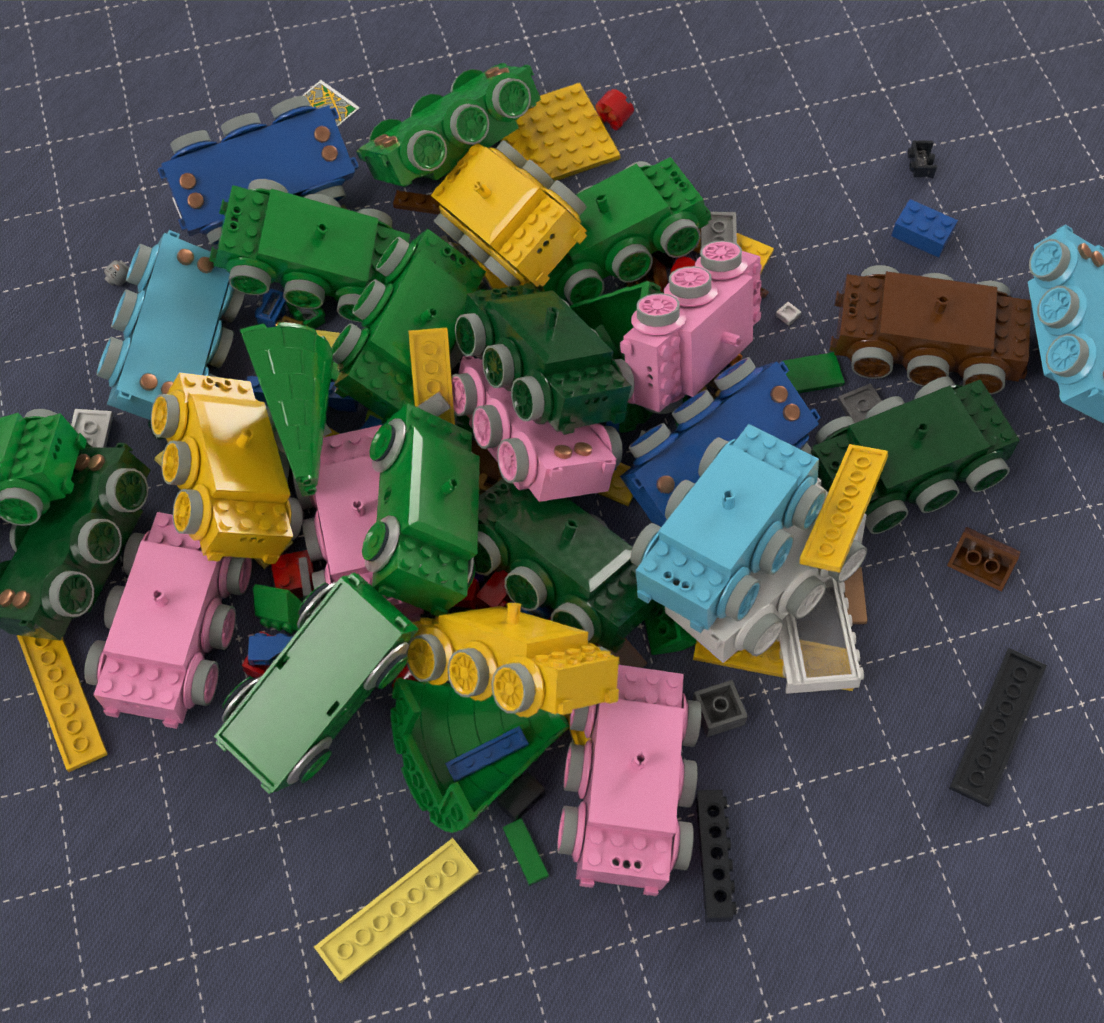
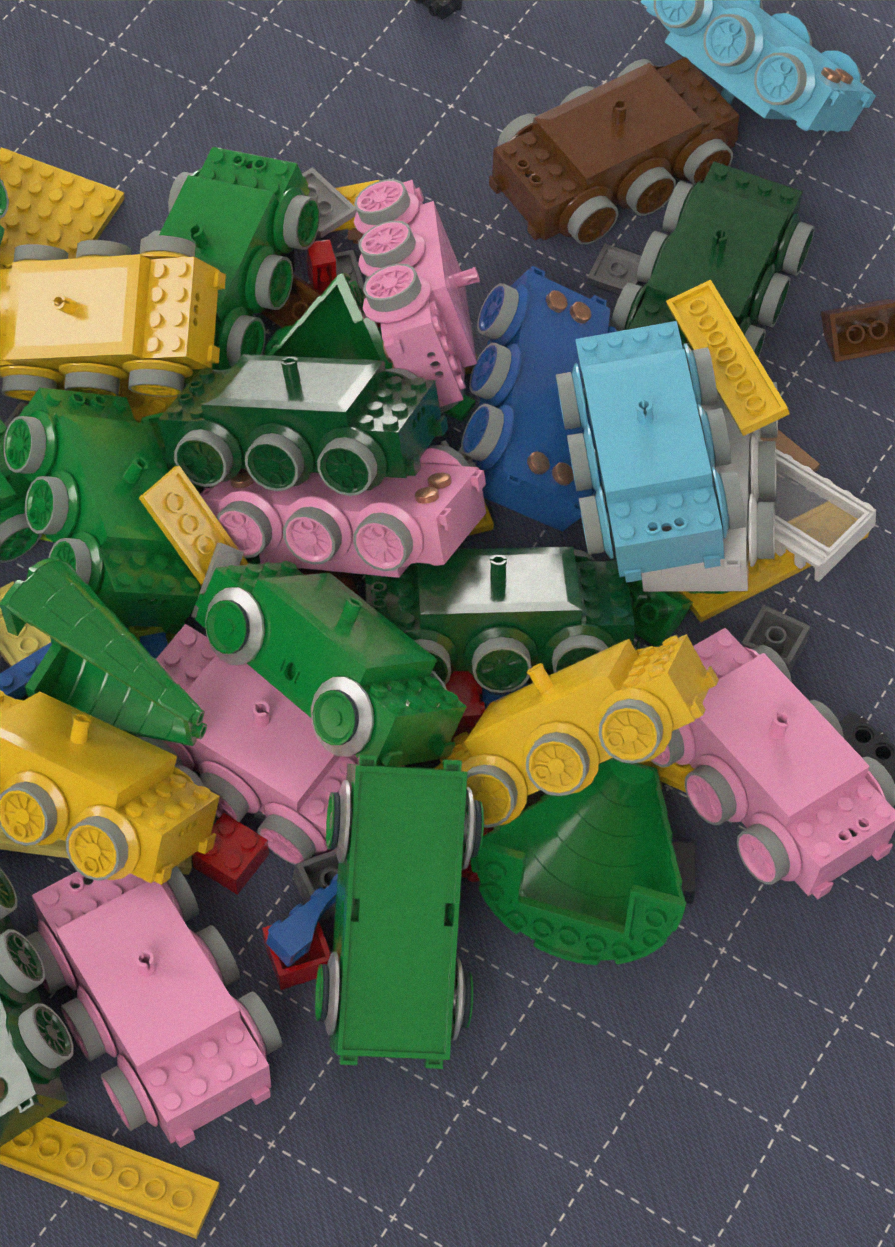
camera: 45 degrees left, 5 degrees down
green slope [253,584,302,634] -> none
flat silver tile [299,557,311,600] -> none
light yellow plate [314,838,479,983] -> none
blue tile [445,726,529,783] -> none
green tile [502,818,549,886] -> none
red brick [595,89,634,131] -> none
white tile [775,302,801,326] -> none
green tile [783,352,845,393] -> none
blue brick [891,199,958,258] -> none

